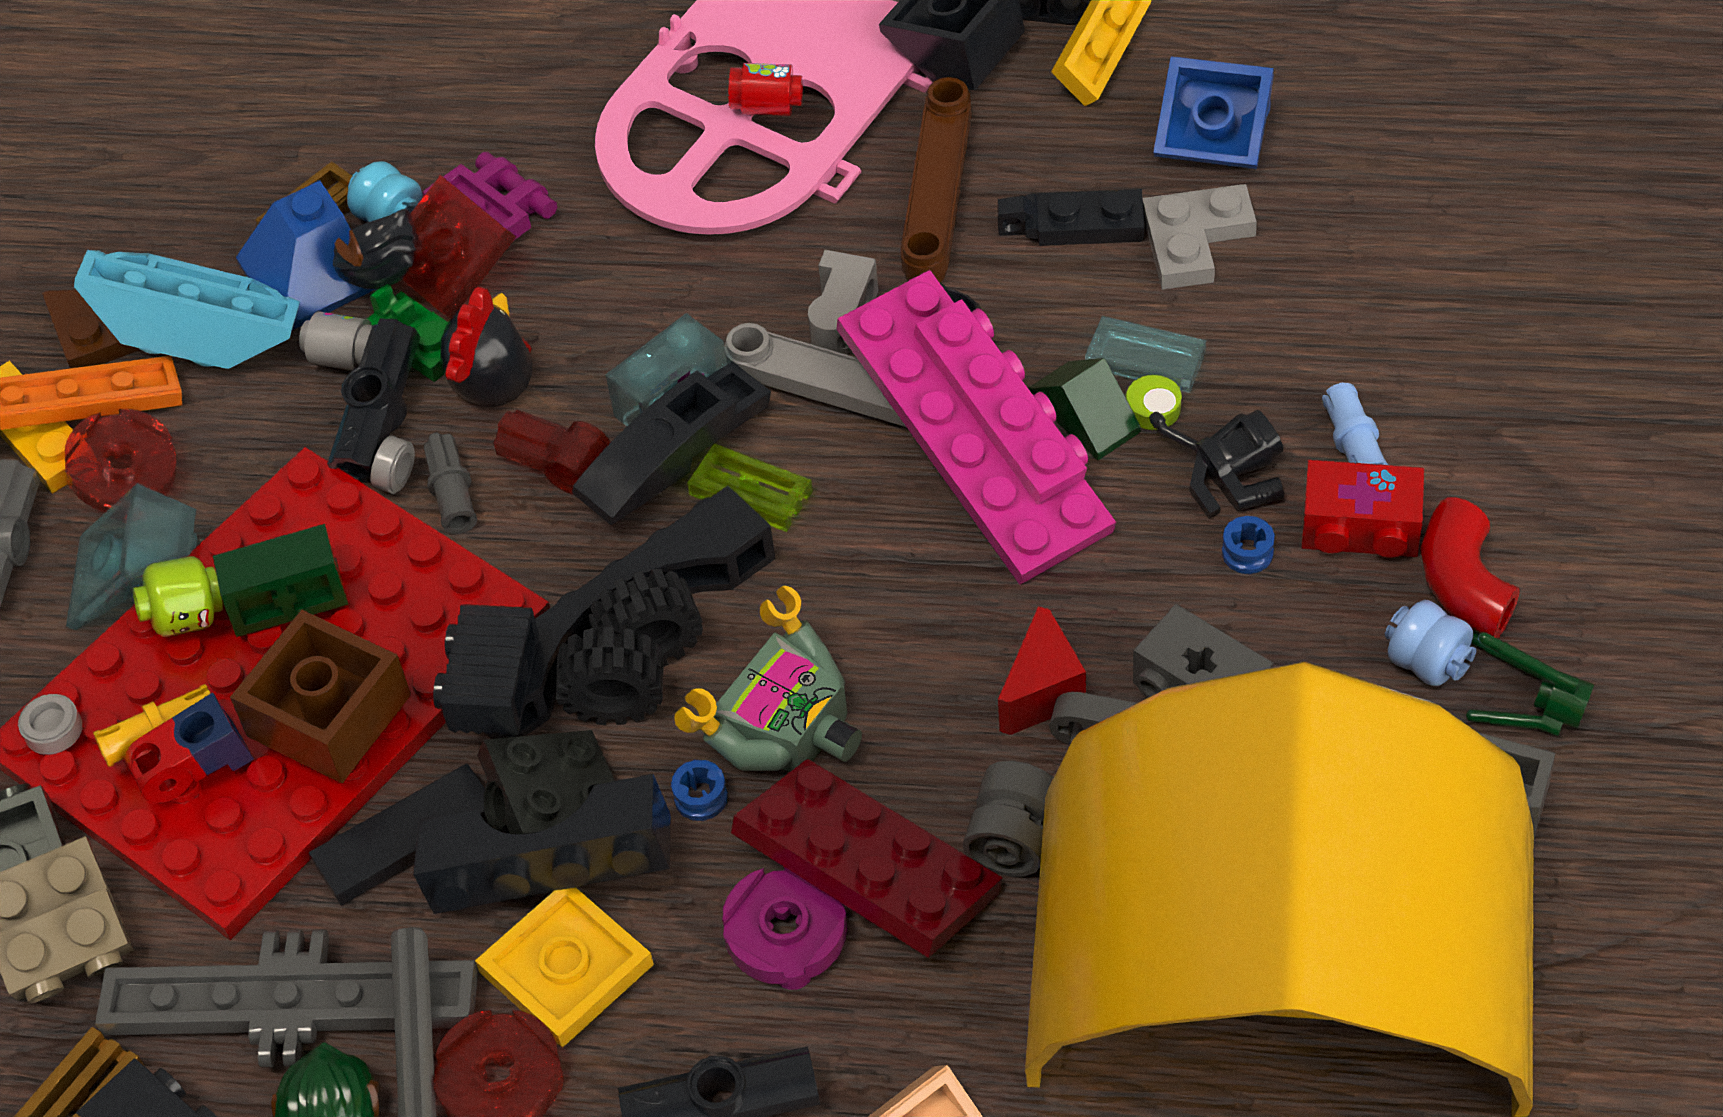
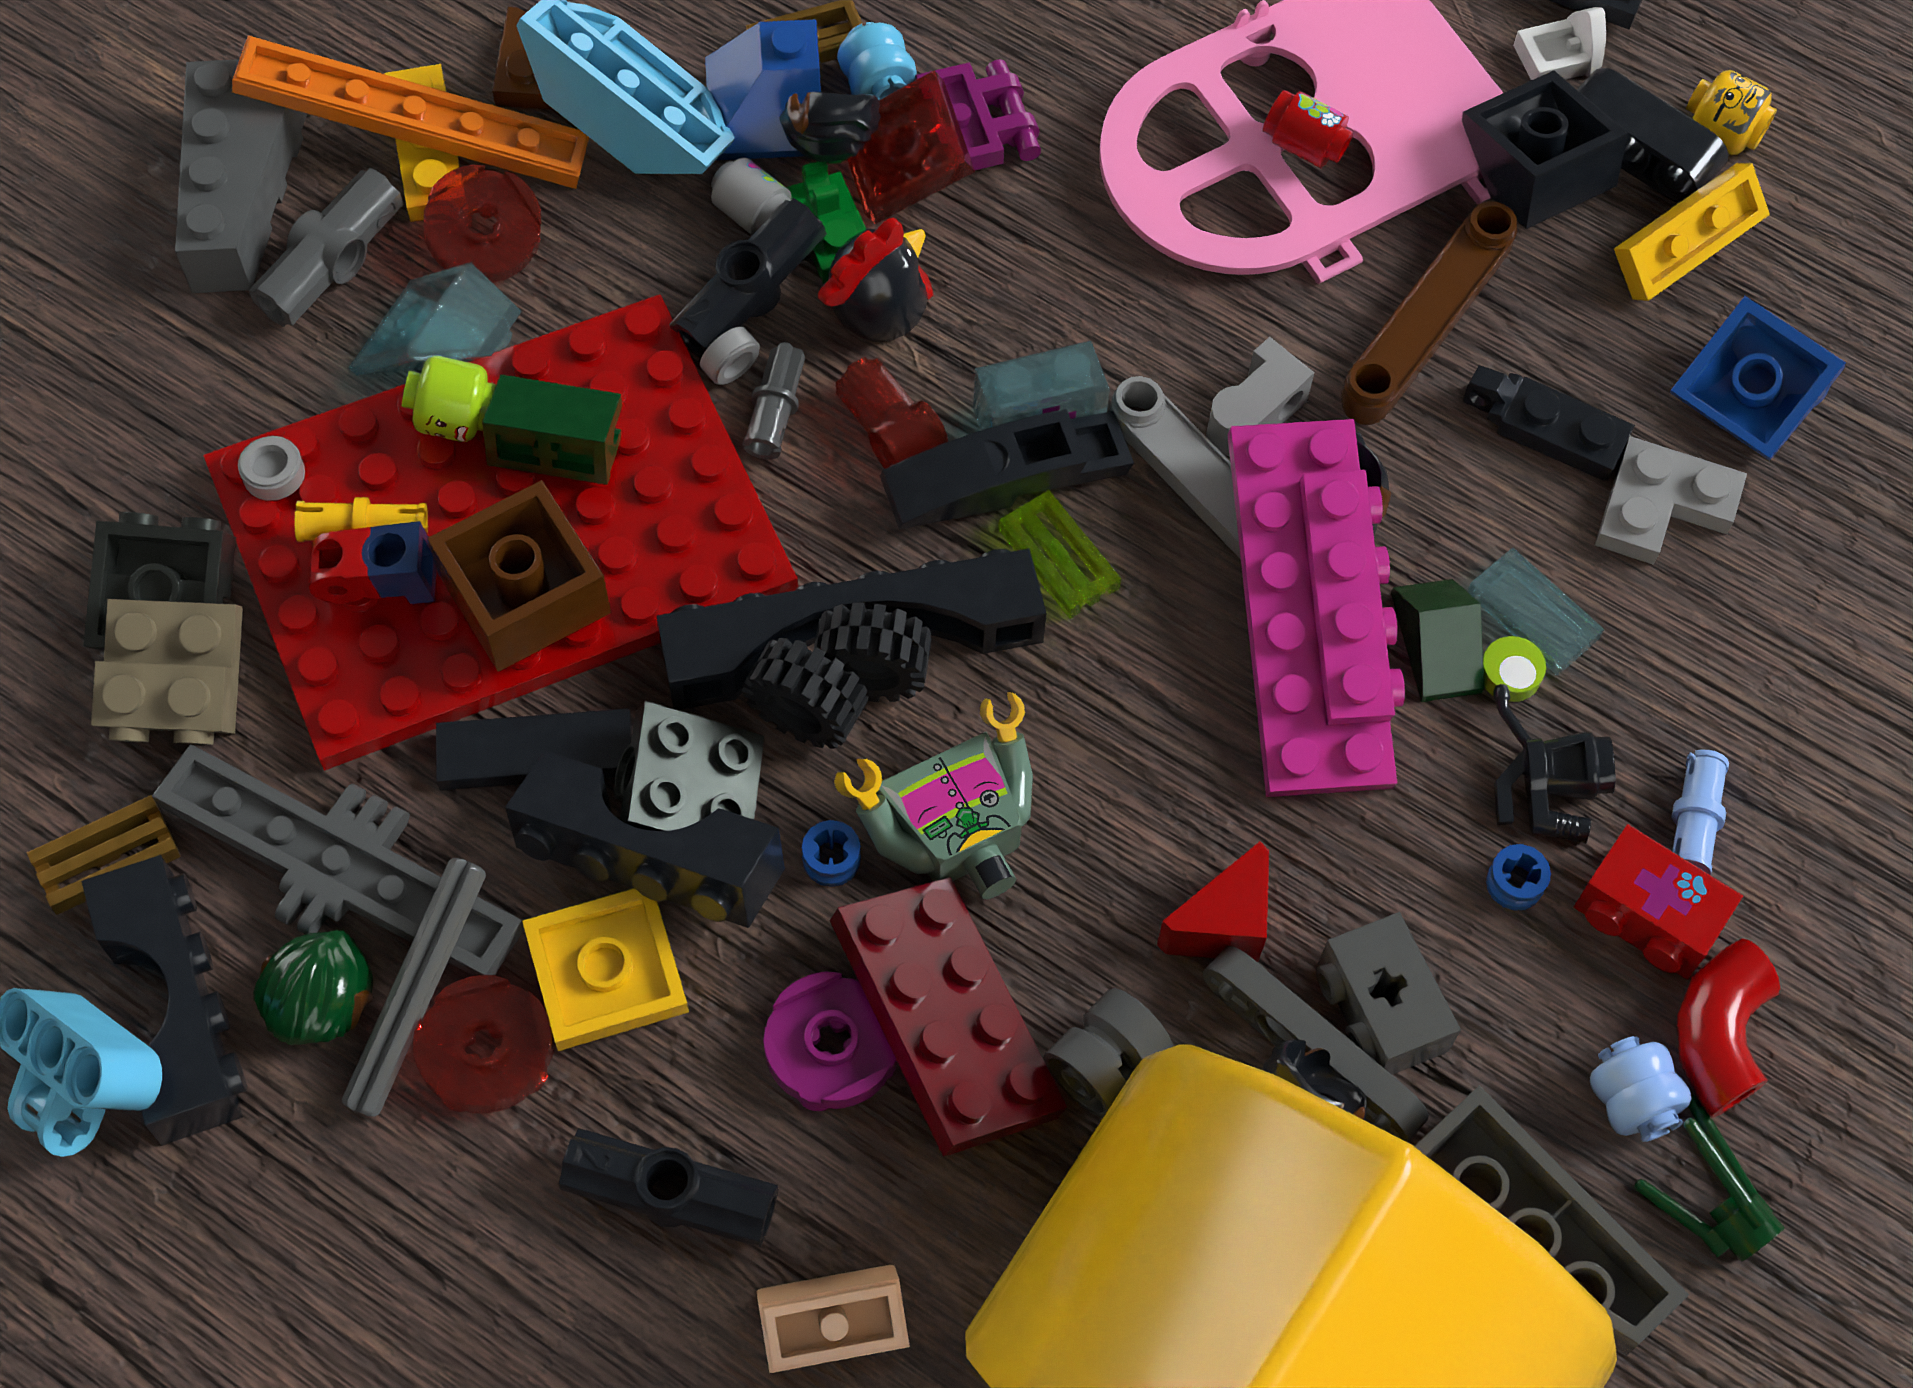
camera: 20 degrees right, 10 degrees up
black brick [433,604,539,736] -> none

